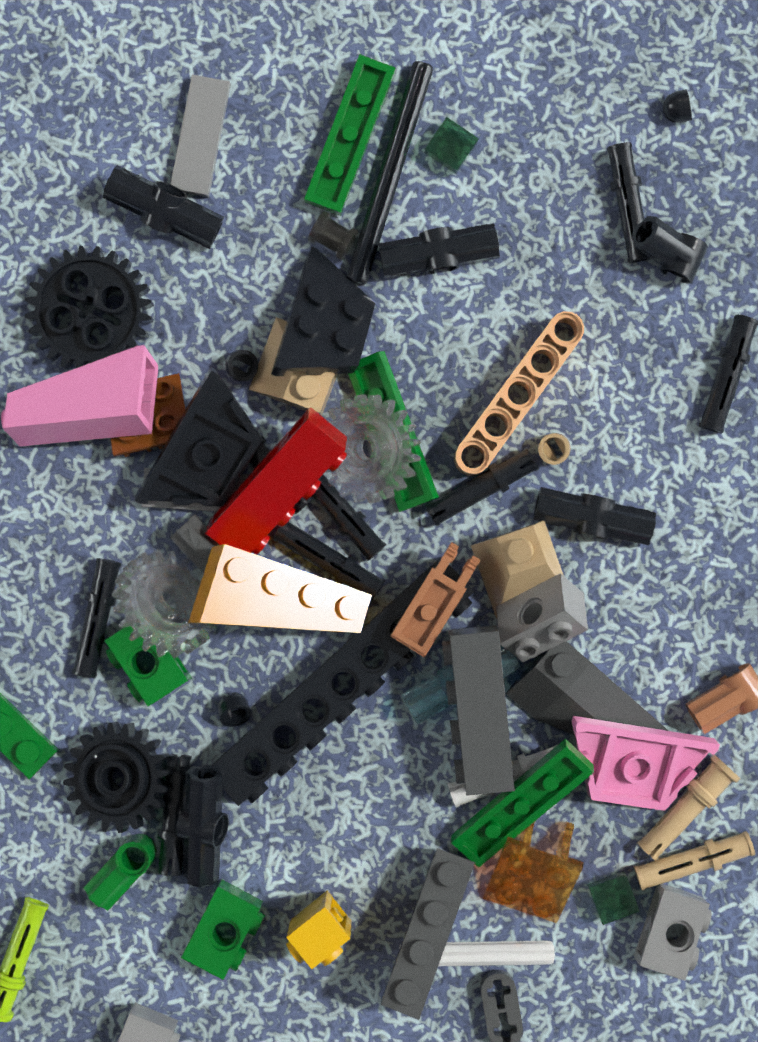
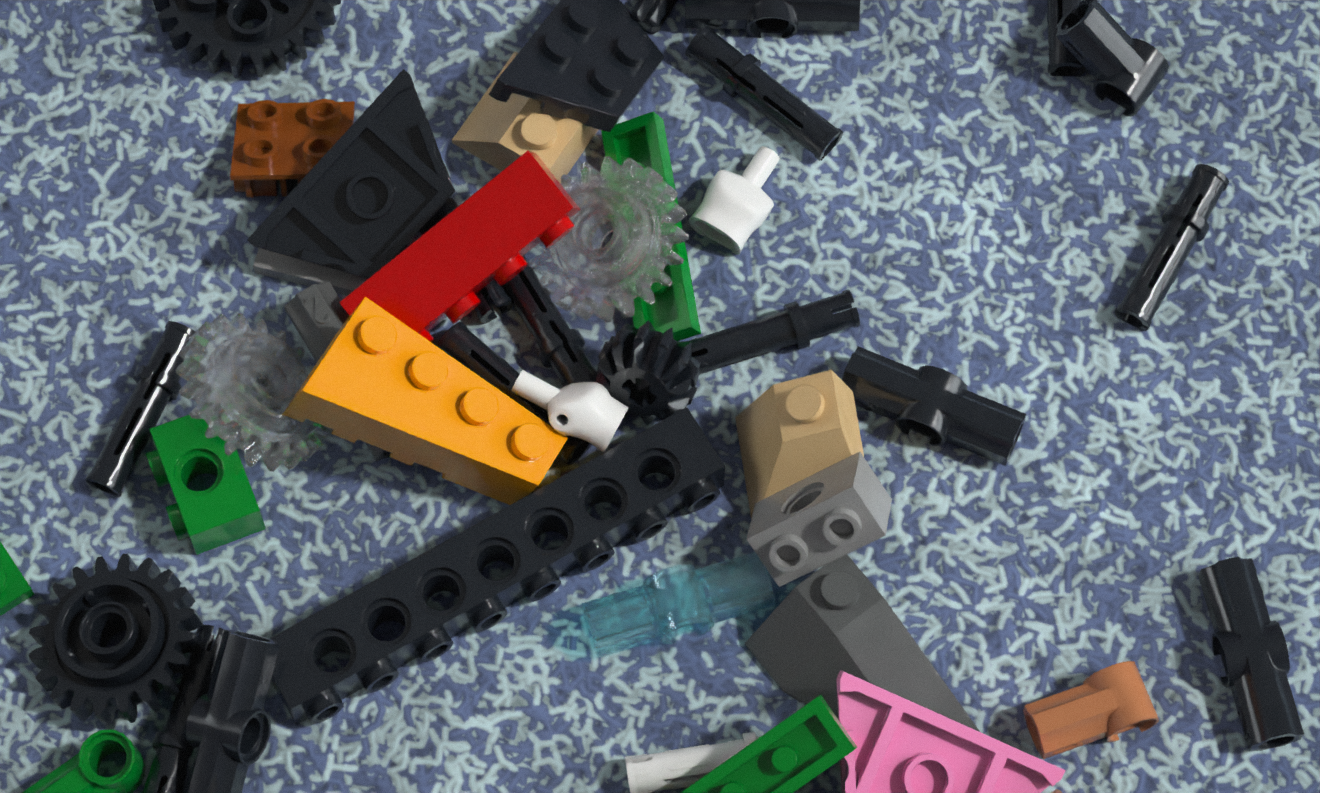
camera: 10 degrees right, 20 degrees down
bright pink slope [1,345,159,447] -> none
black hinge [218,692,251,727] -> none
black hinge [225,350,258,381] -> none
nougat hinge [390,542,480,657] -> none
dark grey brick [442,625,515,796] -> none
light nougat beam [454,311,584,476] -> none
tan hinge [538,433,571,465] -> none
none -> white piece [511,370,629,452]
none -> black gear [595,320,701,426]
none -> black pin [685,26,843,161]
none -> white piece [688,146,780,255]

